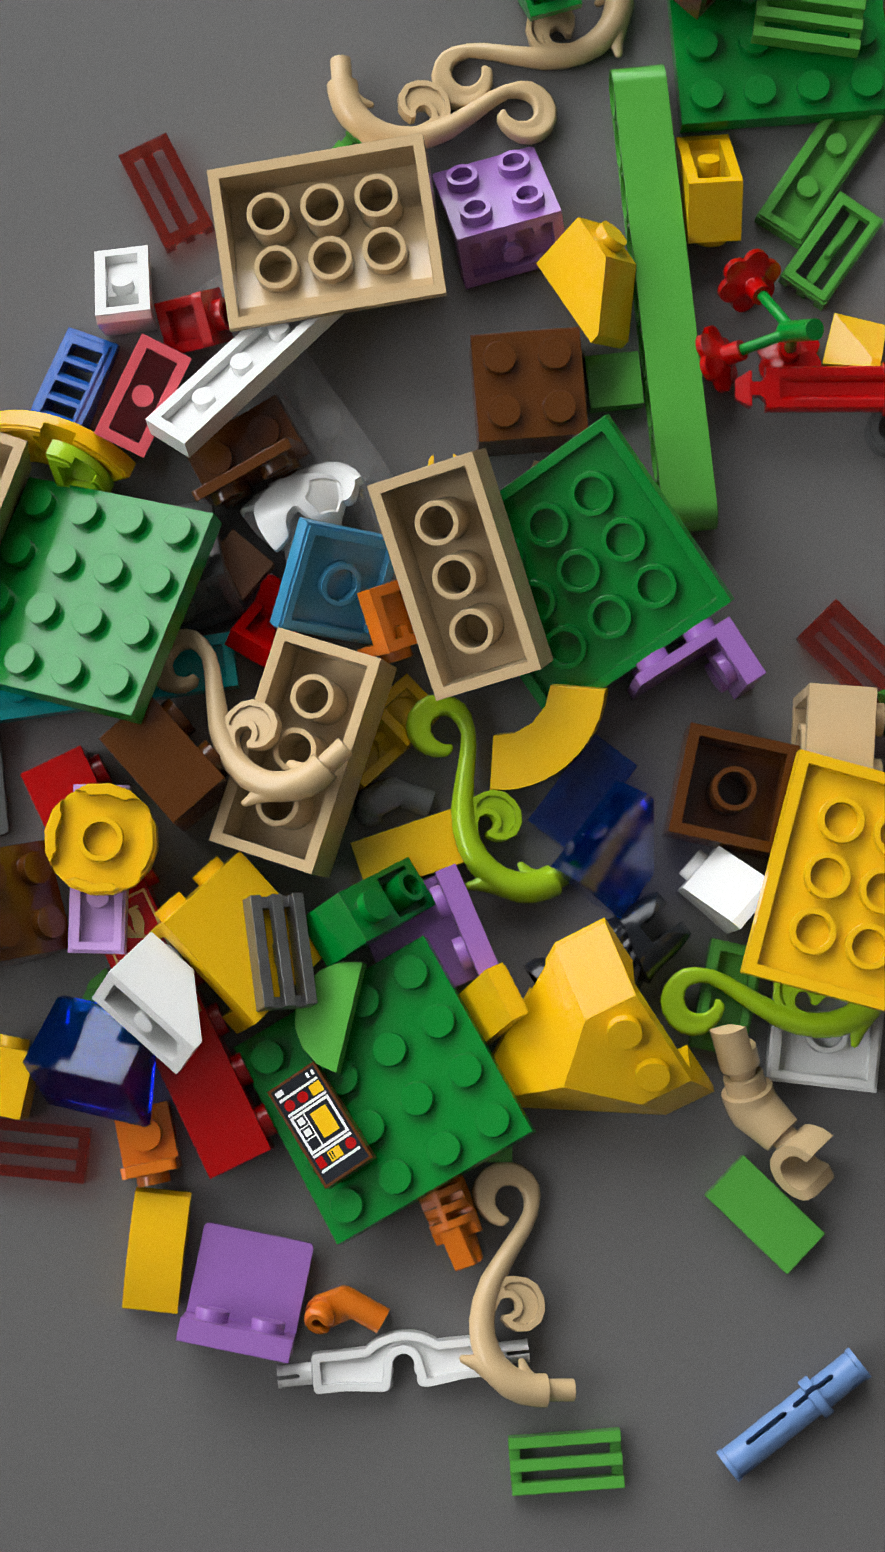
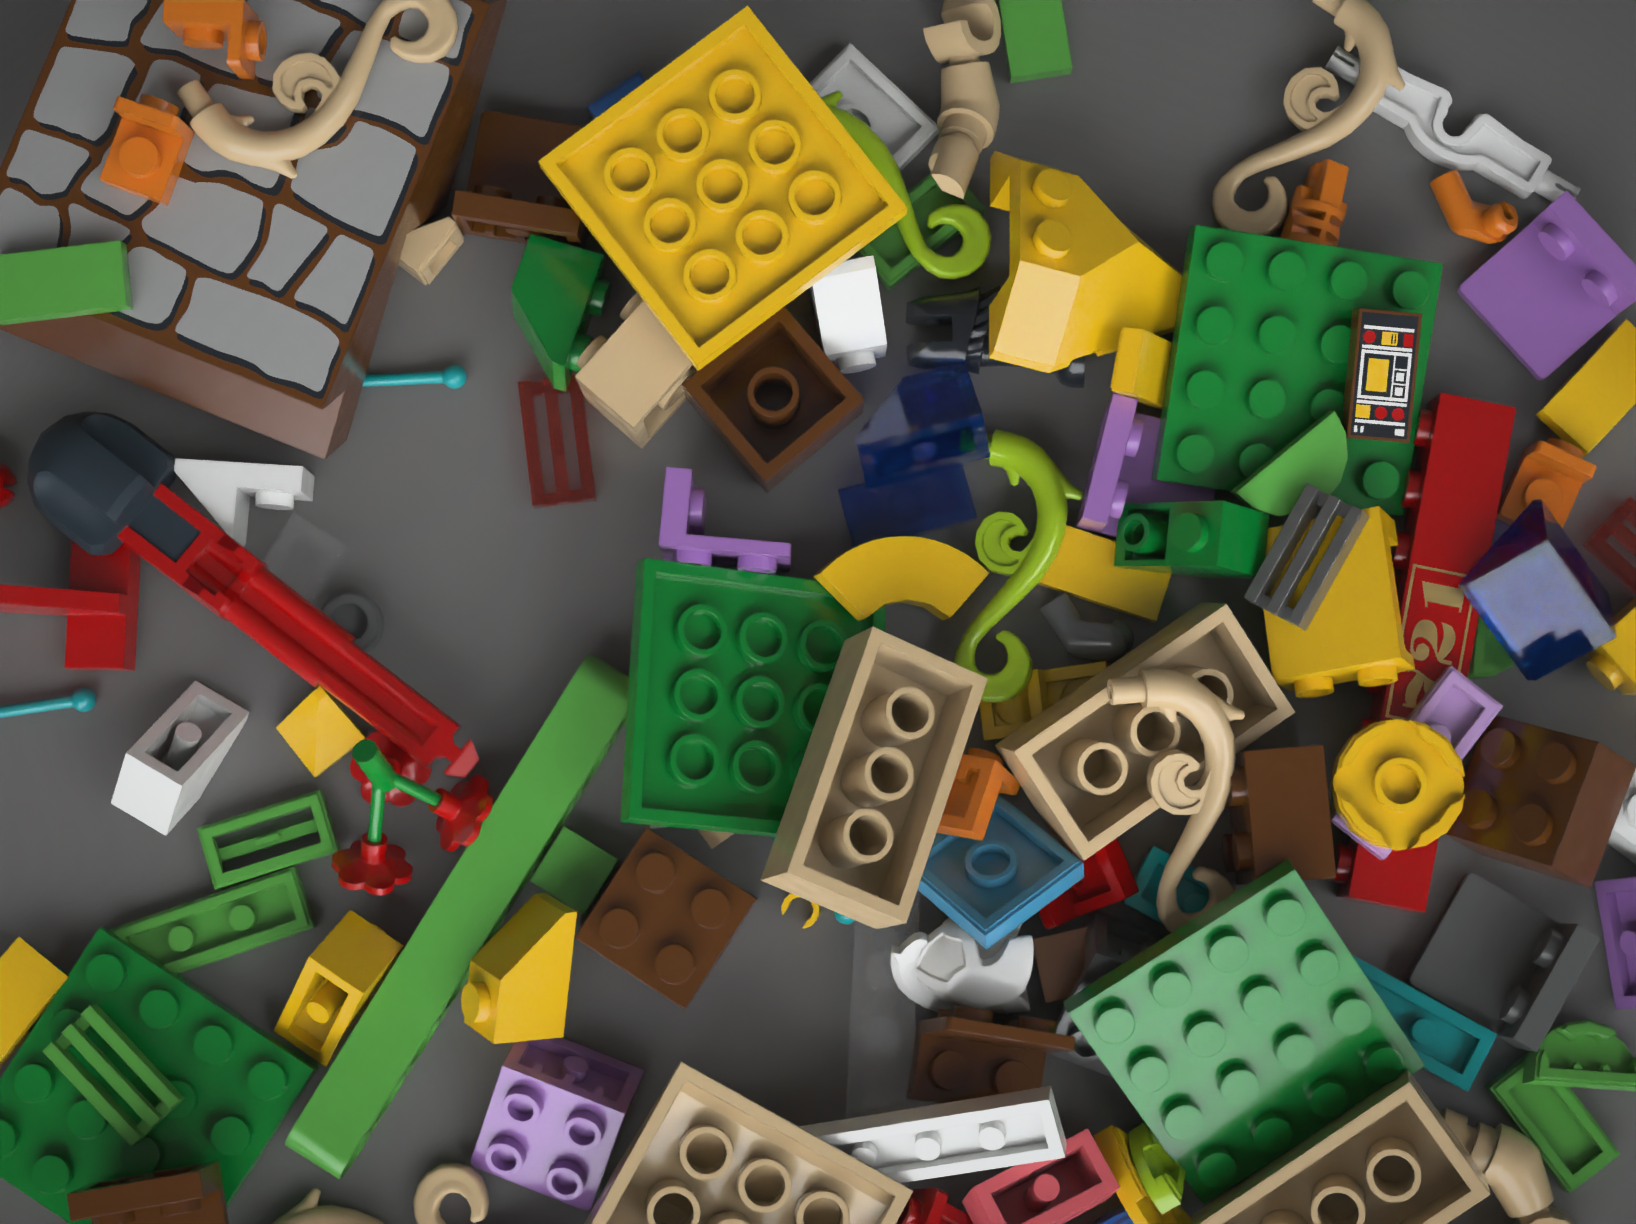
camera: 140 degrees left, 0 degrees up
white slope [92,932,202,1075] -> none

